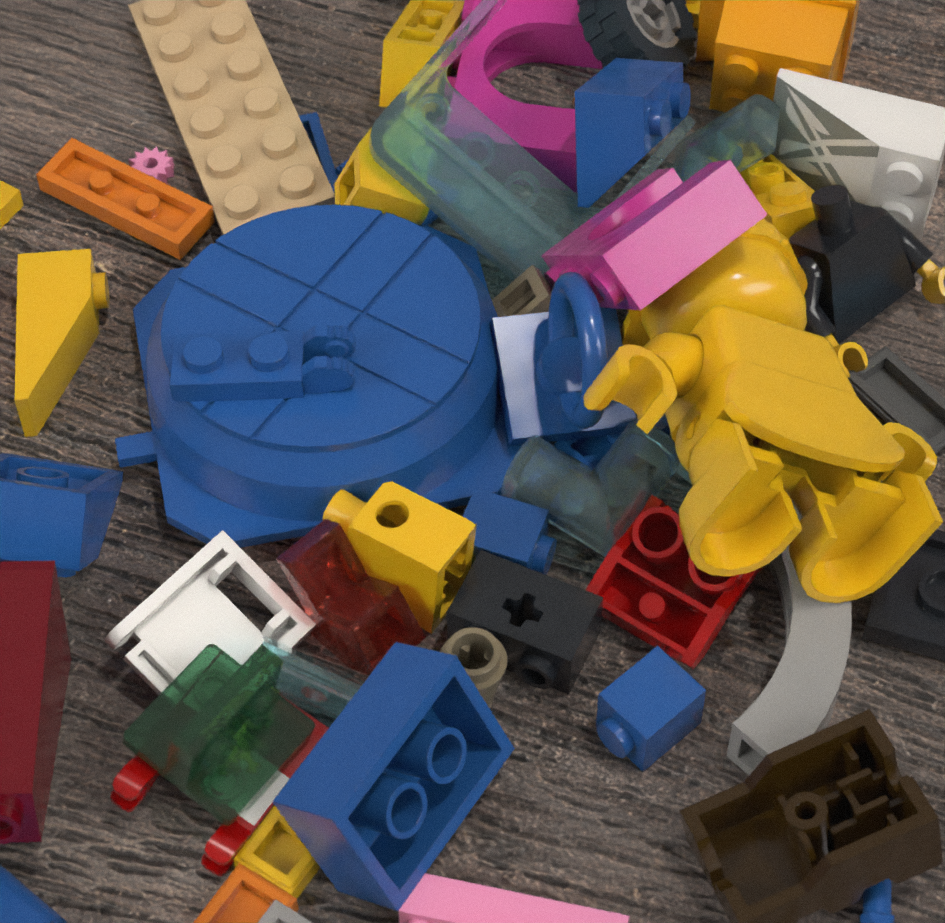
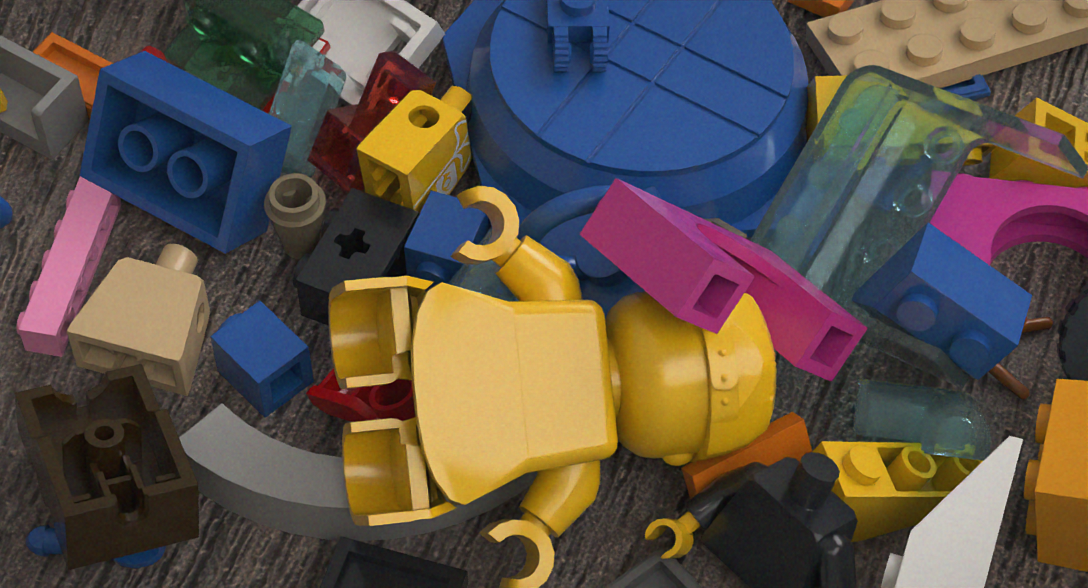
camera: 90 degrees right, 0 degrees up
none -> tan torso [67,244,210,396]

